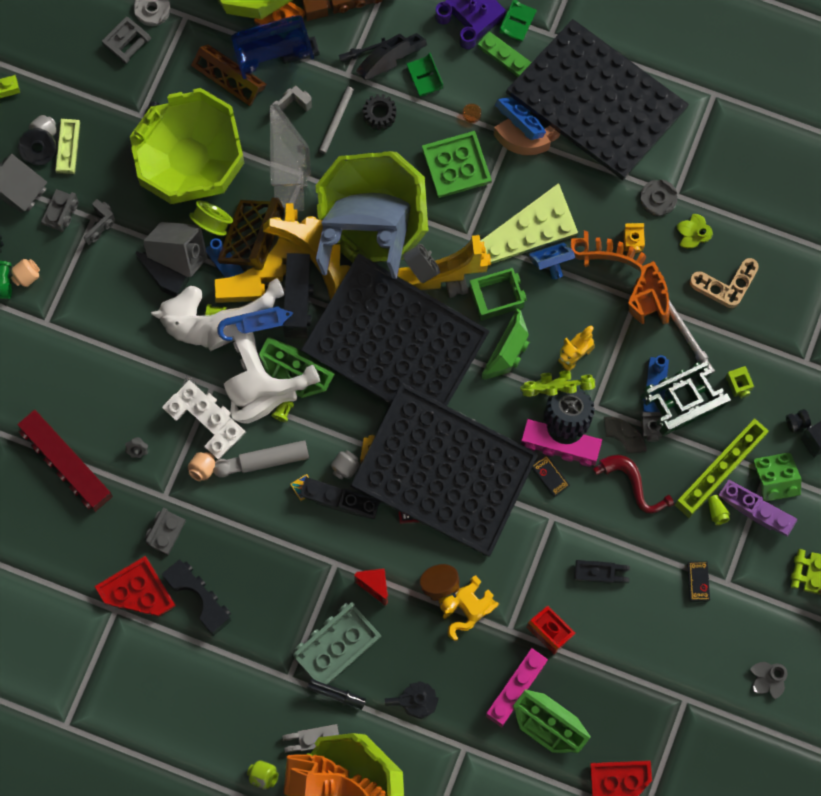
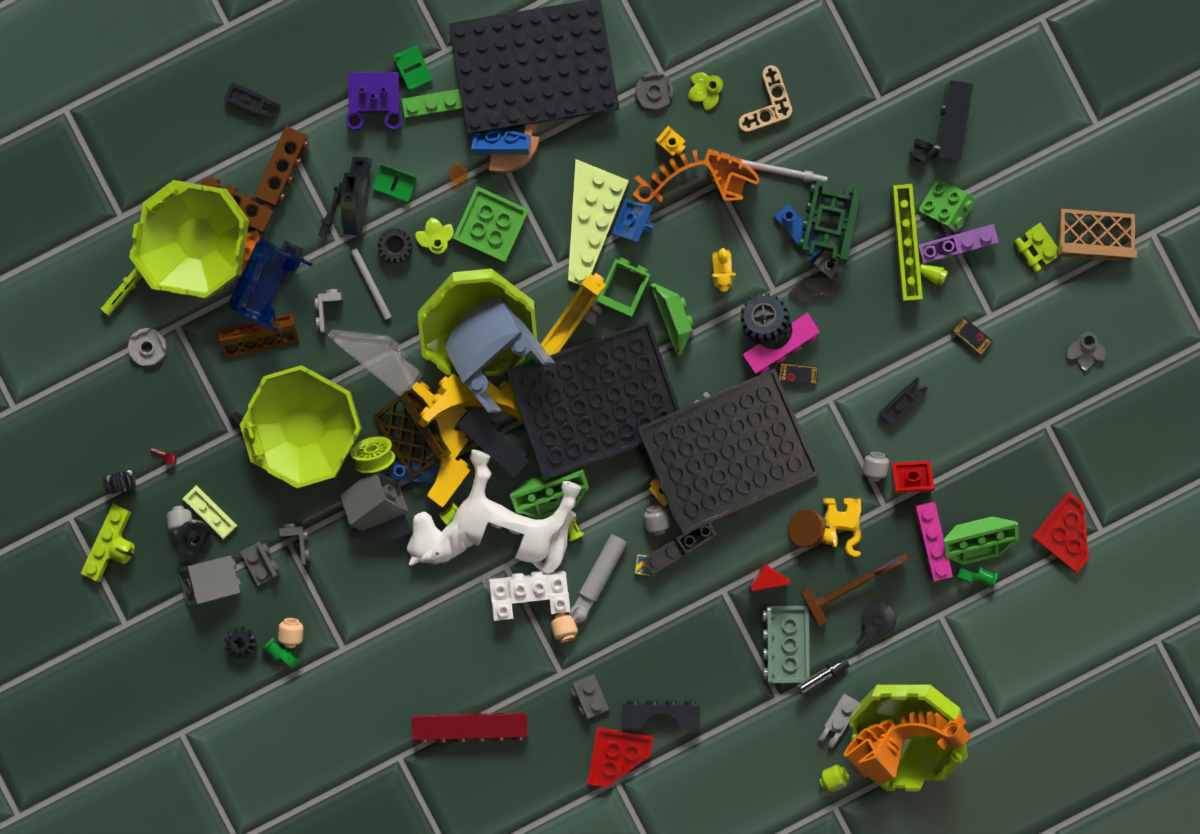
camera: 50 degrees left, 15 degrees up
dark grey plate [102,16,151,64] -> none
dark grey piece [125,437,148,458] -> none
blue plate [217,306,293,341] -> none
dark grey beam [403,244,440,283] -> none
lime plant [520,371,595,397] -> none
dark red animal [593,455,674,513] -> none
lime brick [725,366,754,398] -> none
none -> black gear [103,470,136,494]
none -> dark red hand [150,448,177,464]
none -> lime plate [415,218,454,254]
none -> reddish brown piece [801,553,909,626]
none -> light grey head [863,452,889,482]
none -> green connector [957,567,998,589]

